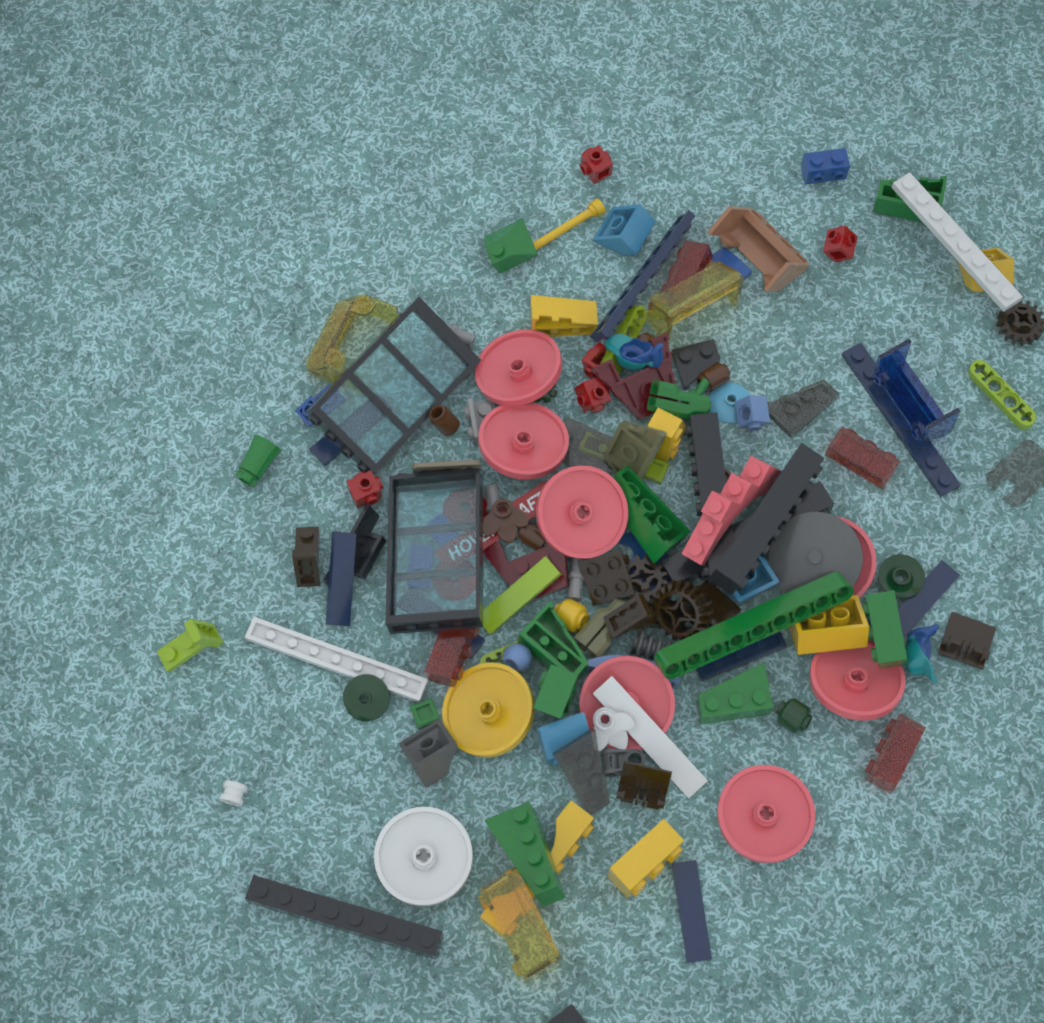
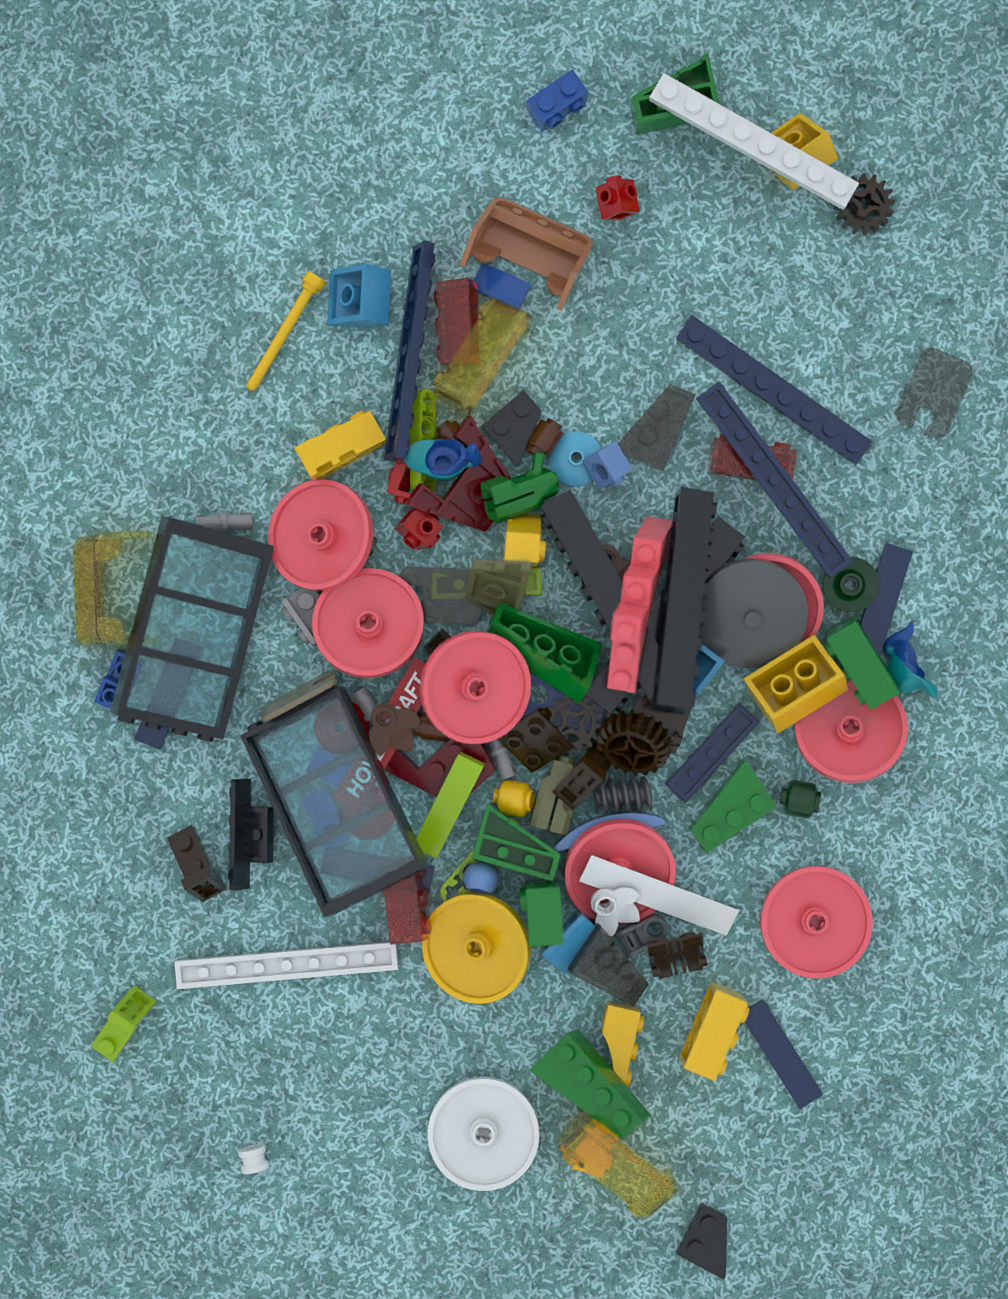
camera: 15 degrees left, 20 degrees up
green plant [235,435,281,487] -> none
black brick [245,875,444,960] -> none
dark blue tile [325,531,356,626] -> none
dark green dish [343,674,390,722] -> none
red brick [346,471,384,509] -> none
dark grey slope [398,719,458,788] -> none
green tile [409,698,440,730] -> none
reddish brown brick [429,405,460,436] -> none
green slope [484,218,538,274] -> none
red brick [580,145,613,184] -> none
green beam [654,572,854,679] -> none
clear red brick [864,714,926,794] -> none
clear blue windscreen [873,339,960,442] -> none
dark brown hinge [938,612,996,670] -> none
lime beam [968,360,1036,430] -> none
none -> dark blue plate [696,381,853,578]

